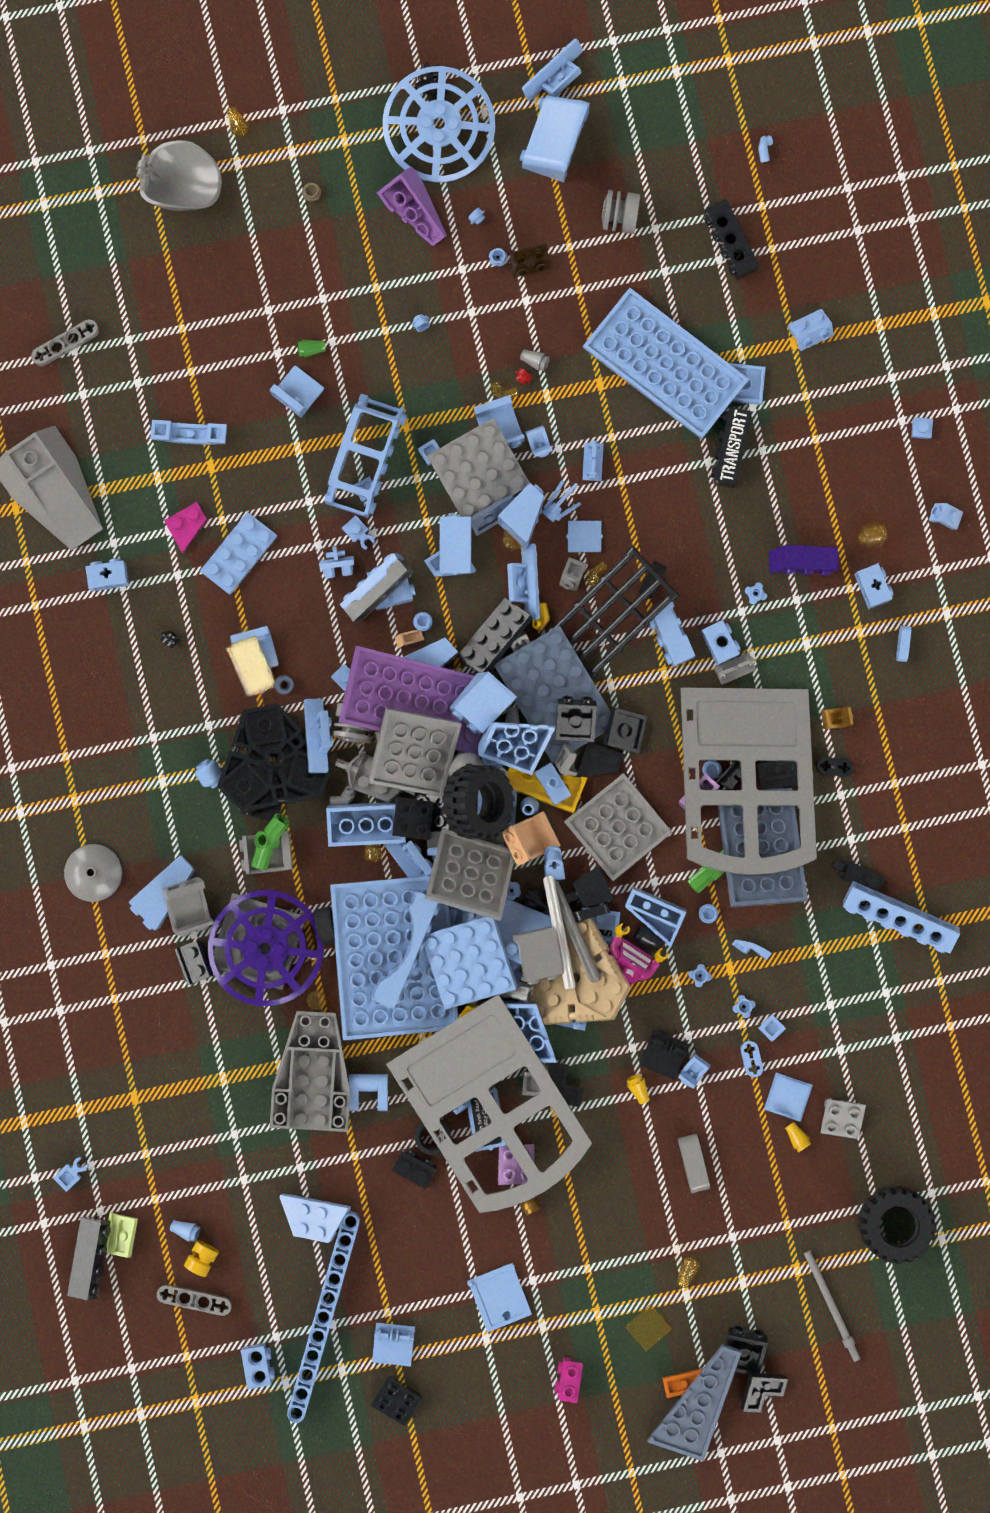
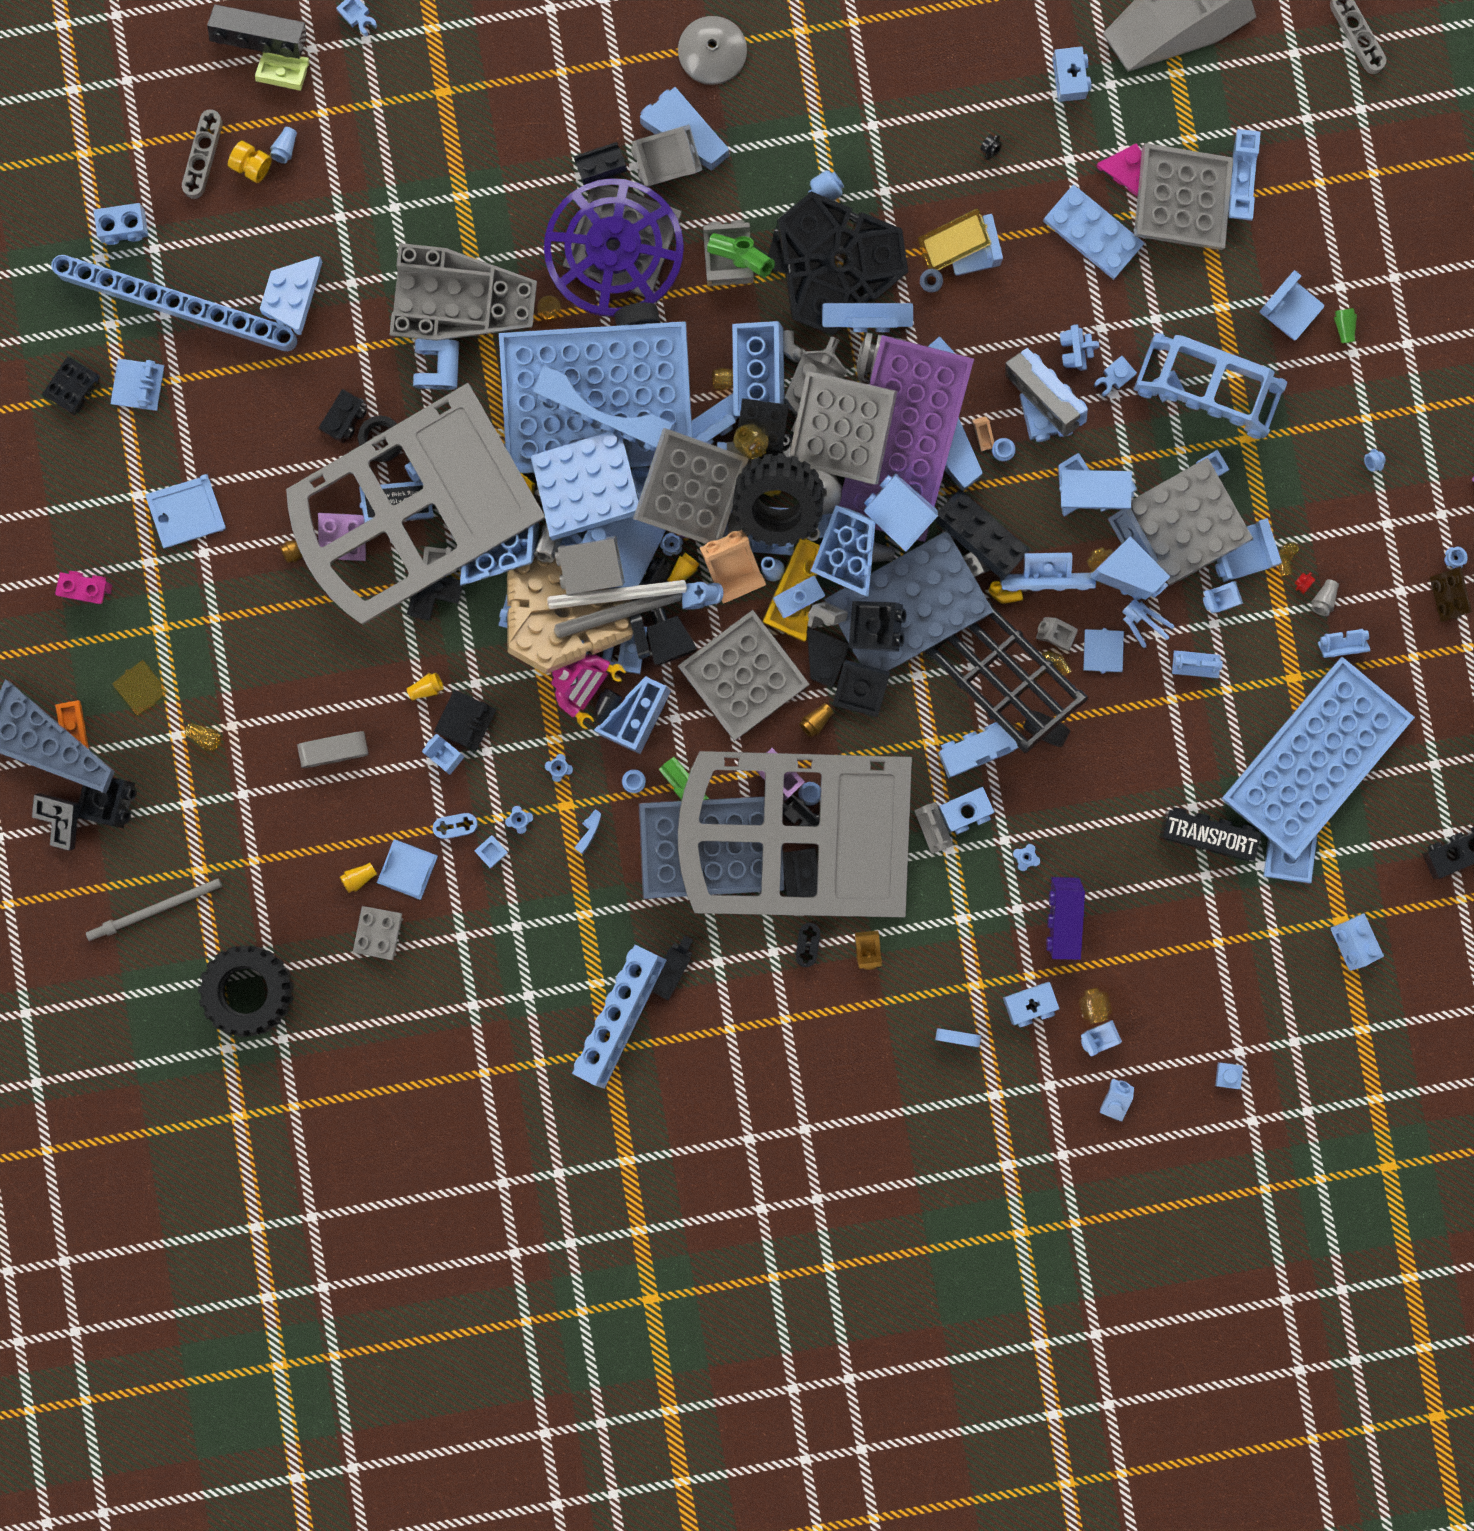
camera: 90 degrees right, 0 degrees up
none -> yellow cone [667,553,700,582]
none -> clear yellow head [733,424,769,459]
none -> pearl gold cone [799,703,834,737]
none -> light blue bracket [1081,1020,1122,1056]
none -> light grey plate [1134,143,1233,250]
none -> light blue hinge [1318,629,1371,658]

